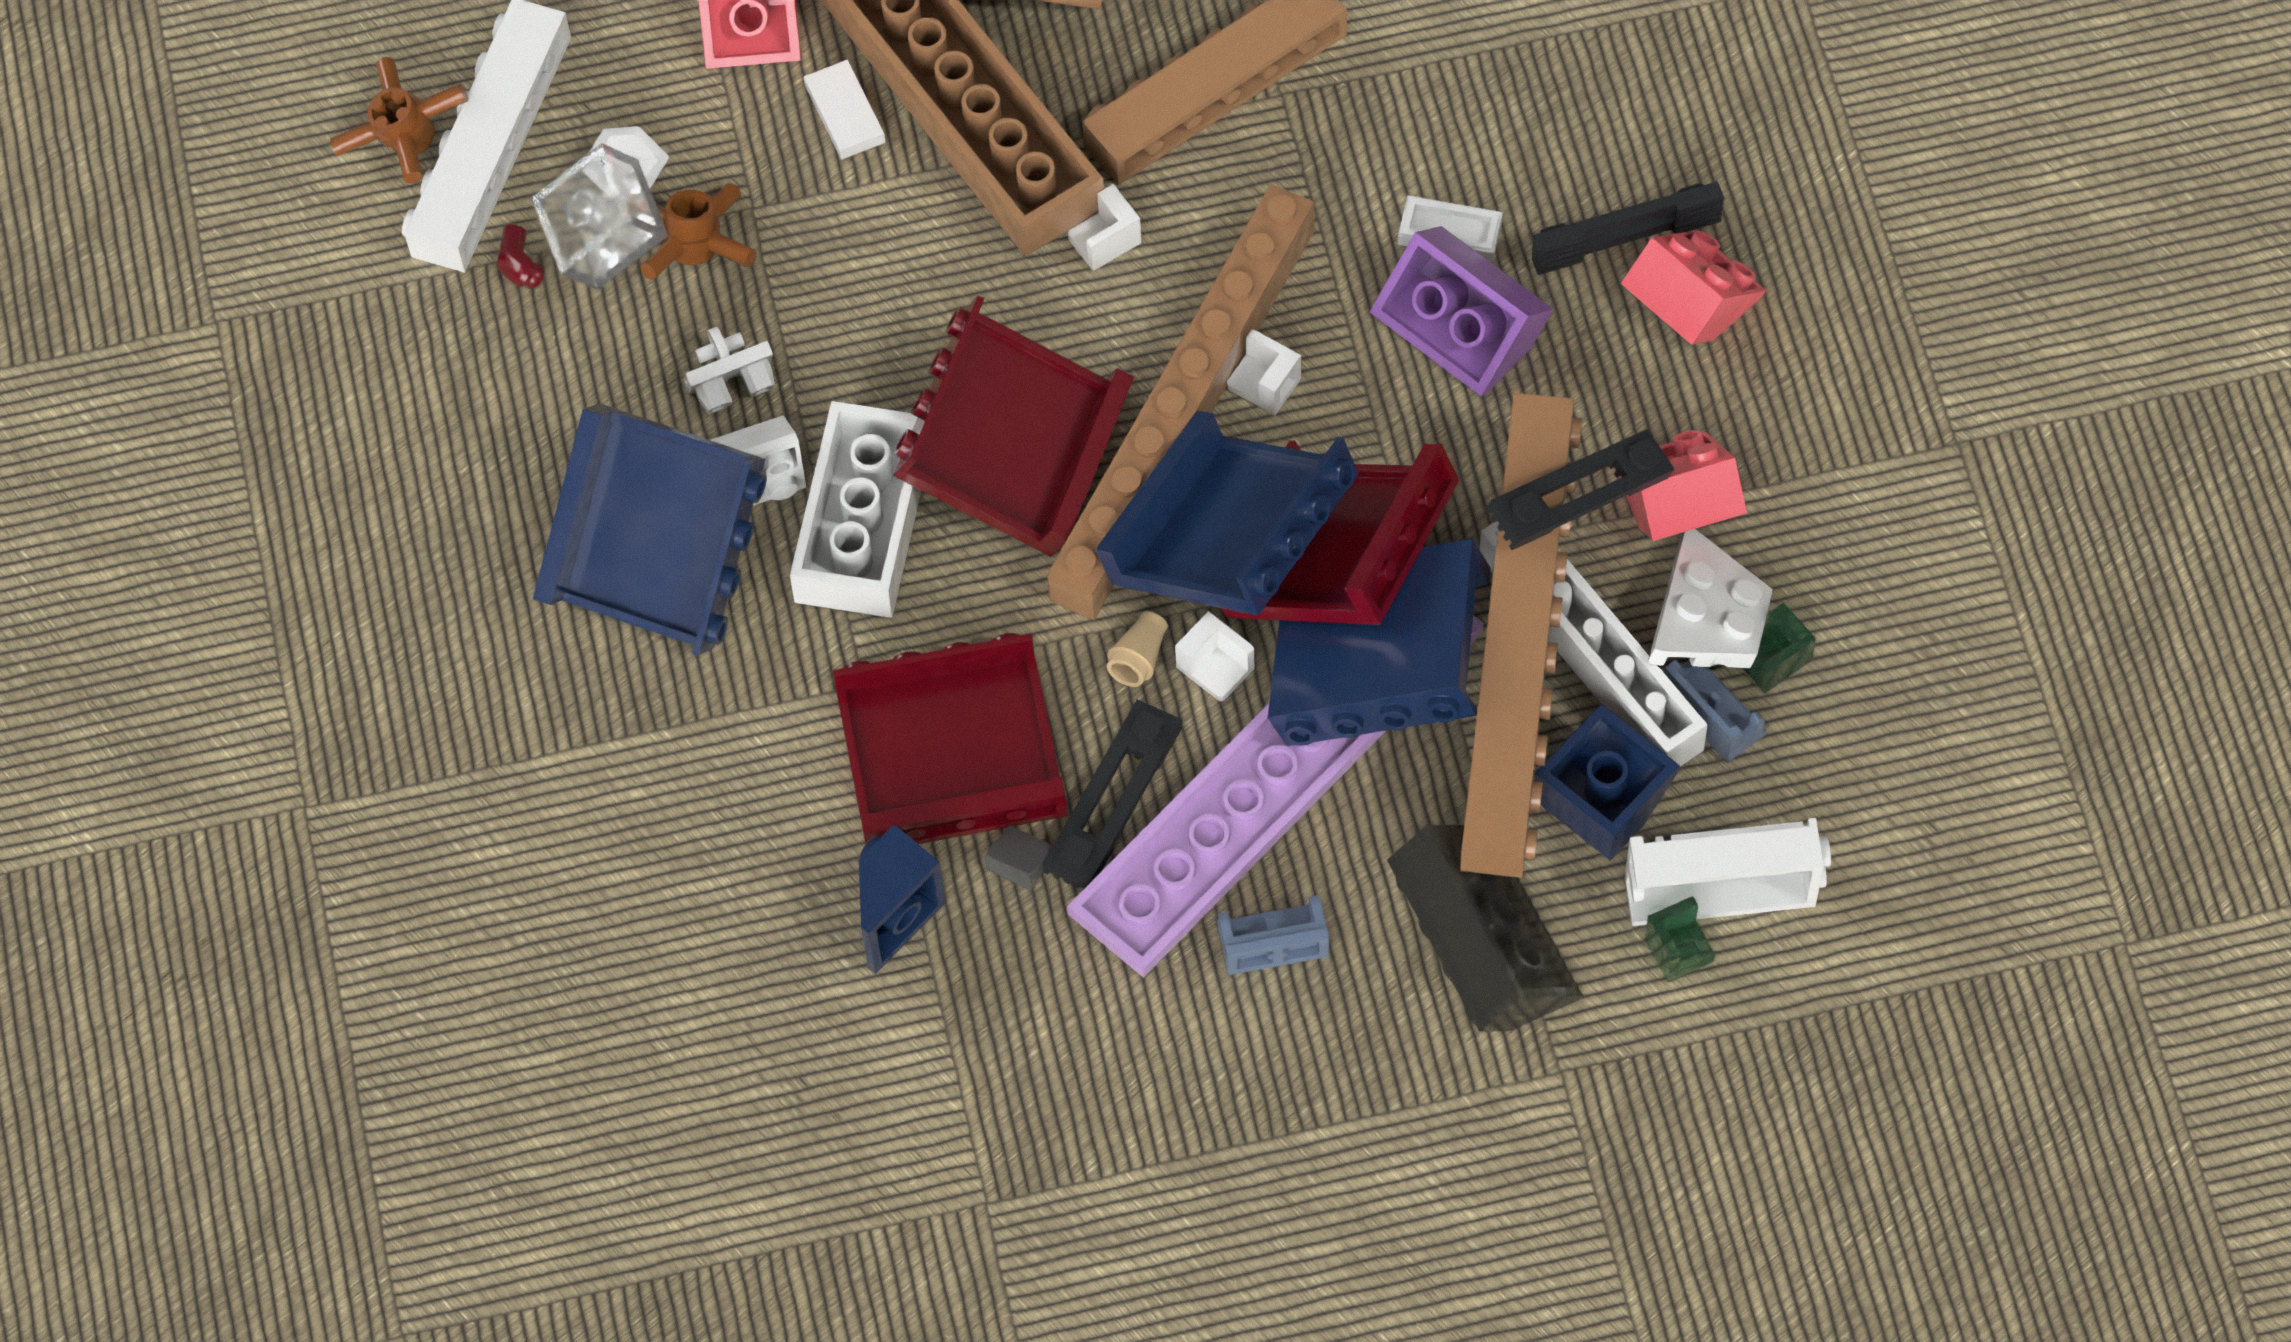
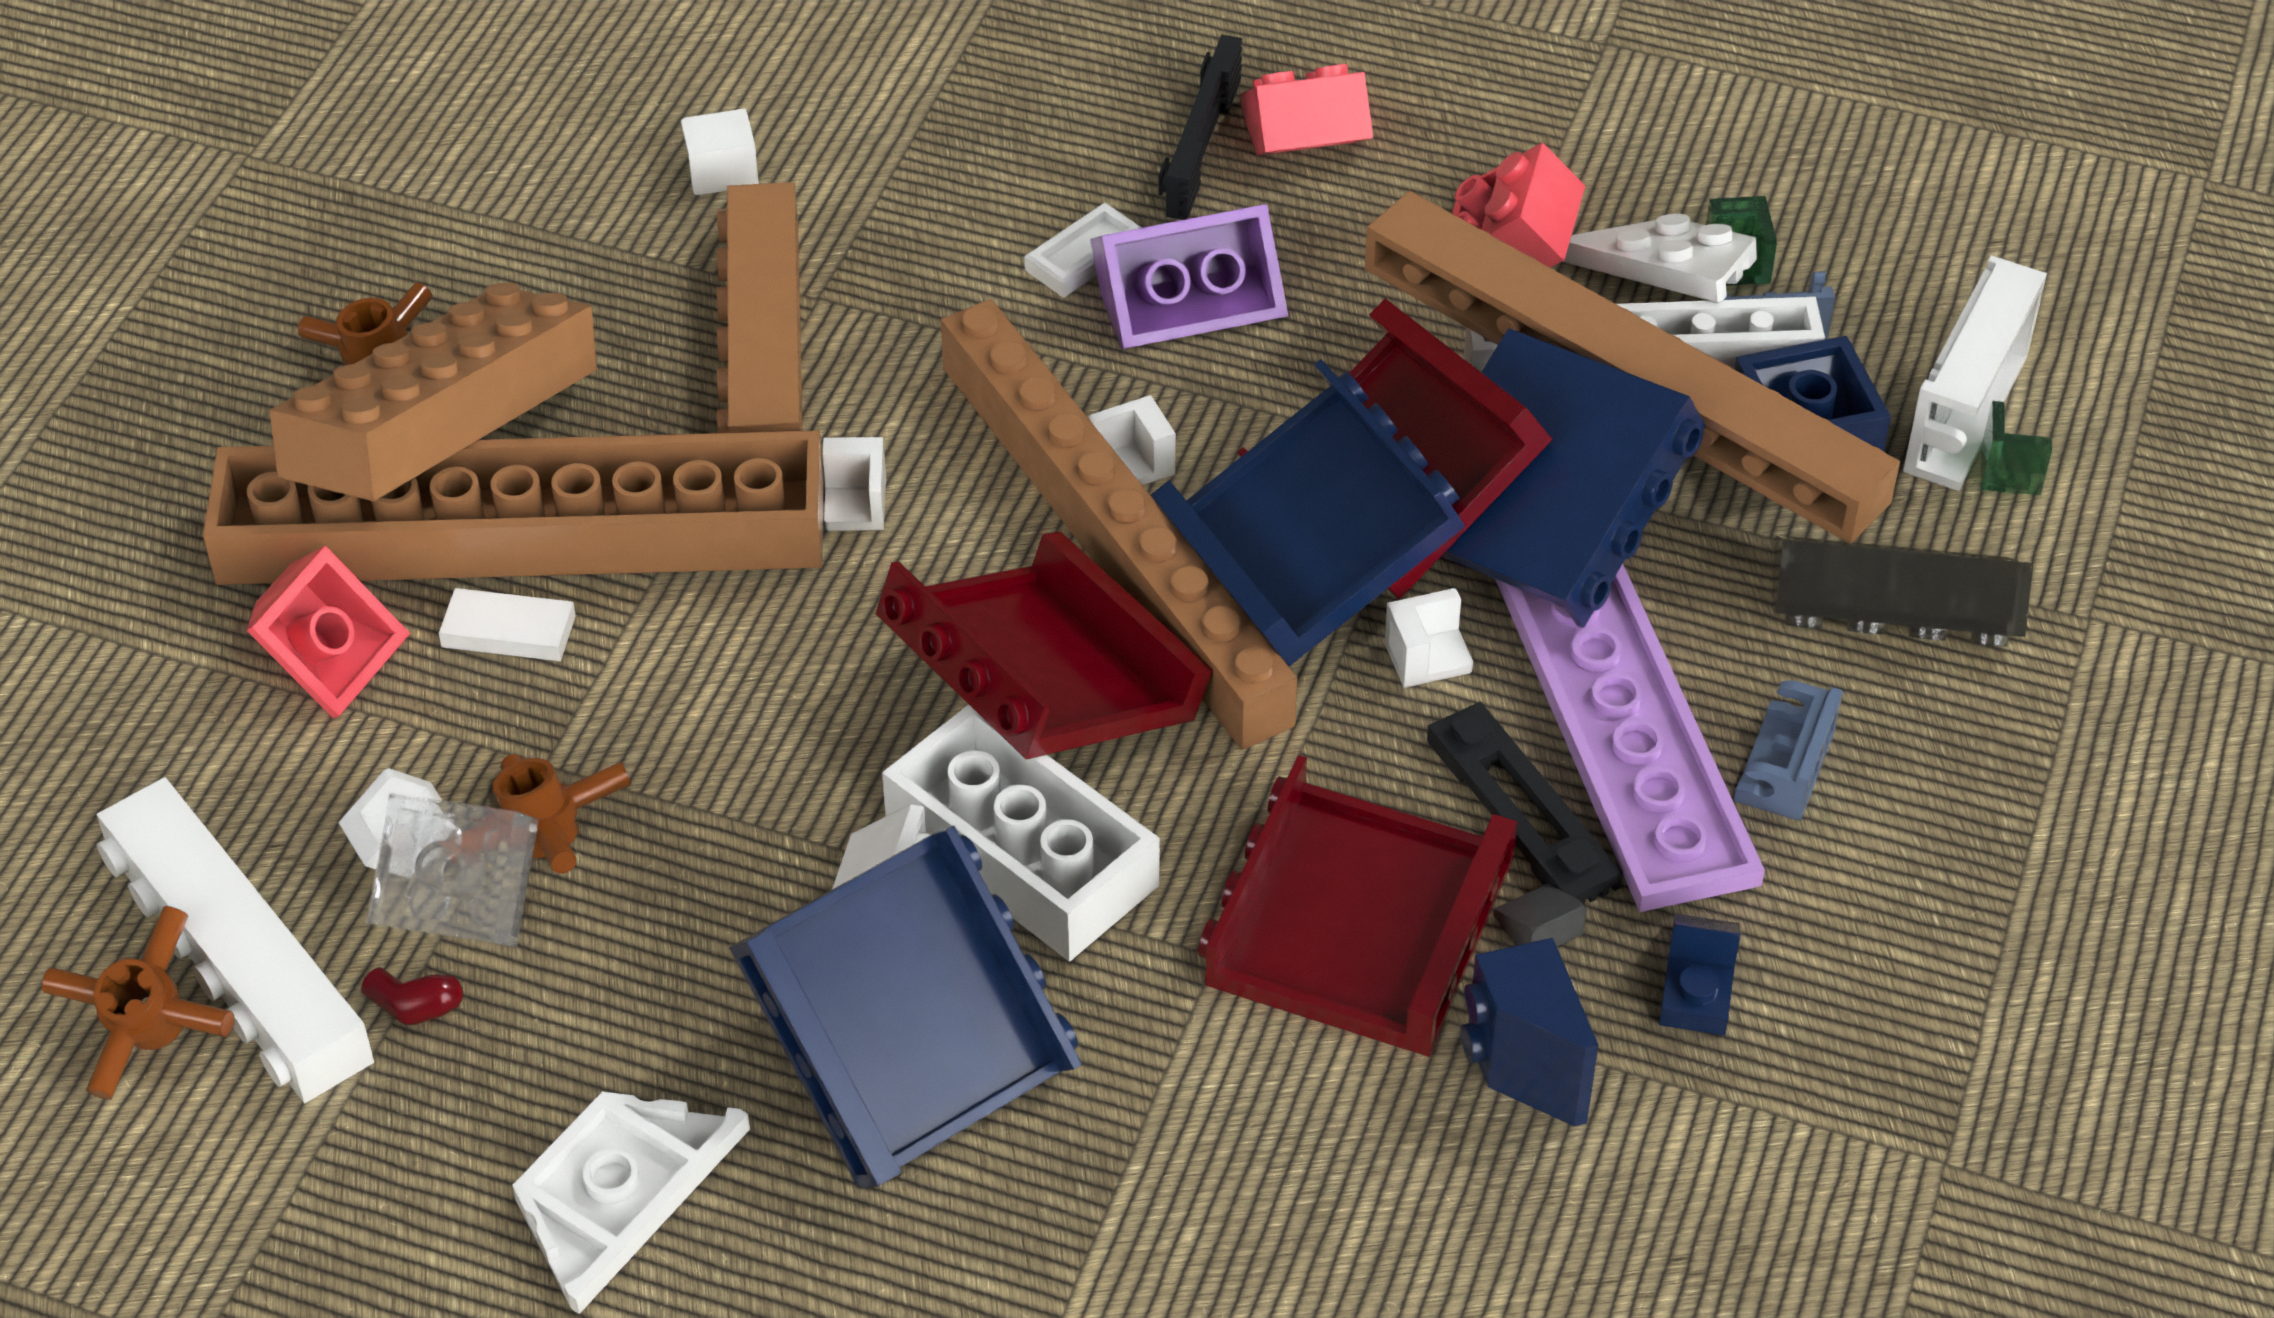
camera: 60 degrees left, 15 degrees down
white hips [684,326,775,414] -> none
tan cone [1107,611,1168,687] -> none
black container [1485,429,1675,550] -> none
none -> white wing [512,1091,750,1314]
none -> dark blue slope [1659,913,1741,1036]

